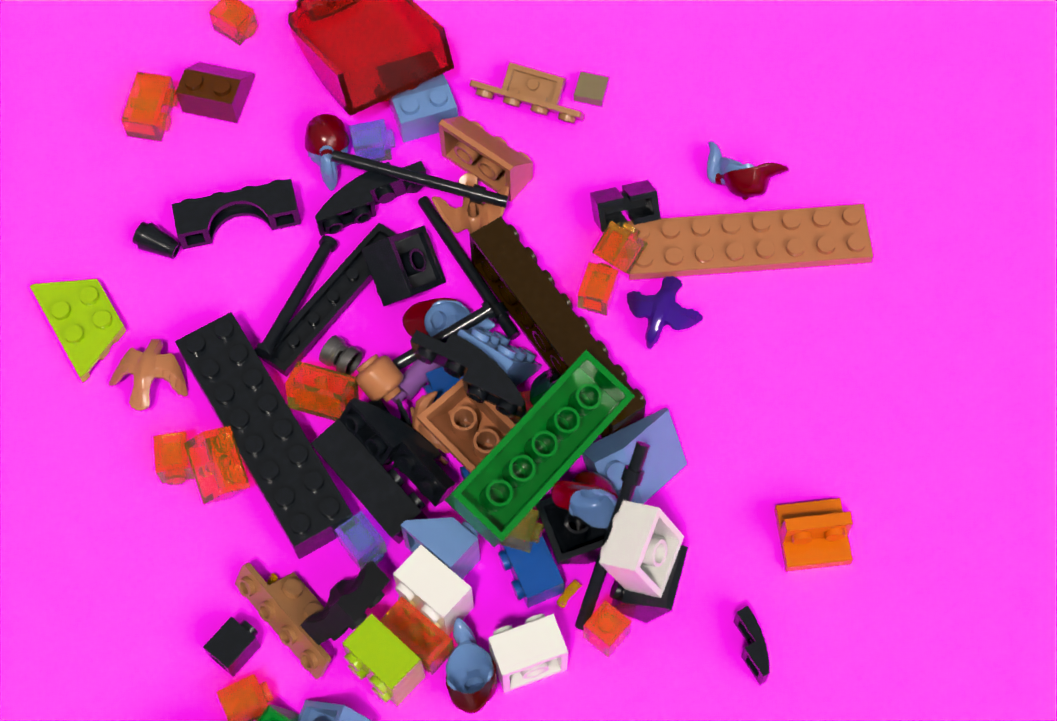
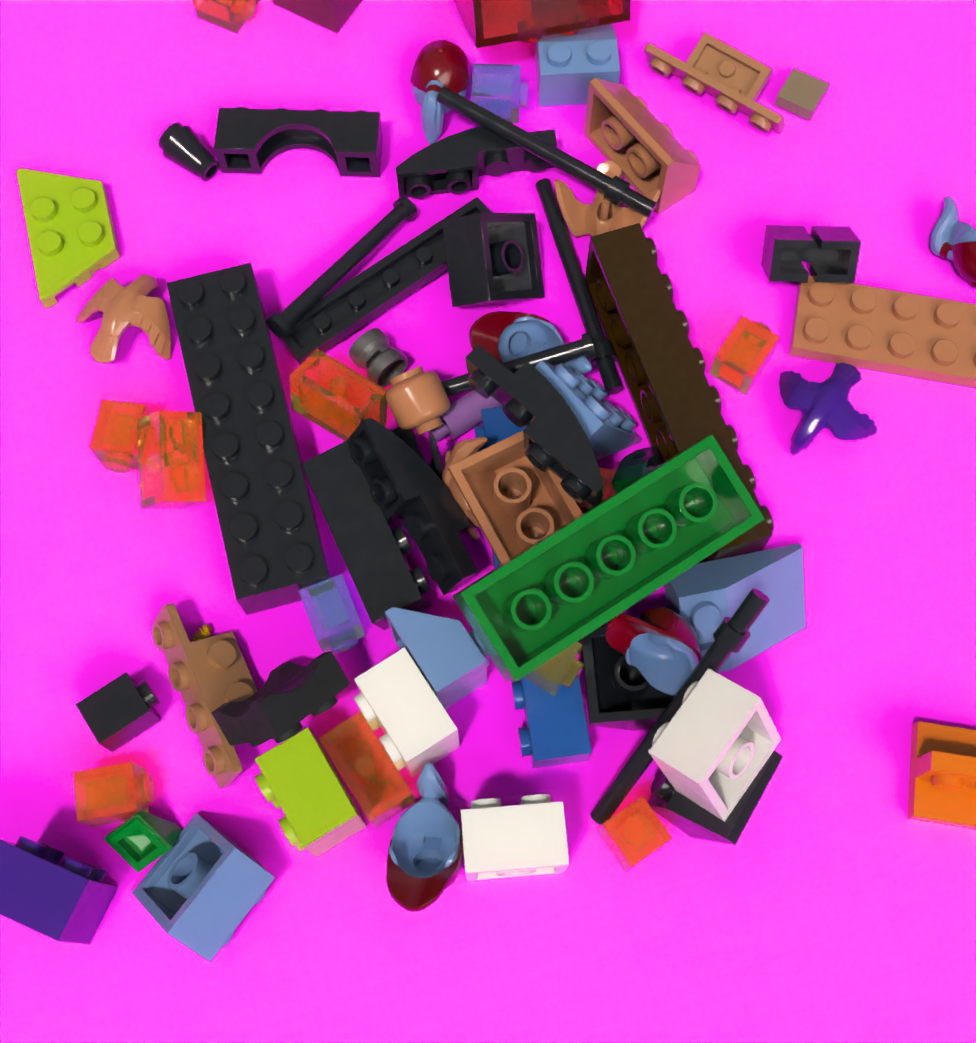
camera: 15 degrees right, 5 degrees up
yellow leg [557,580,582,608] -> none
brick [592,221,648,274] -> none
black slope [734,606,770,685] -> none

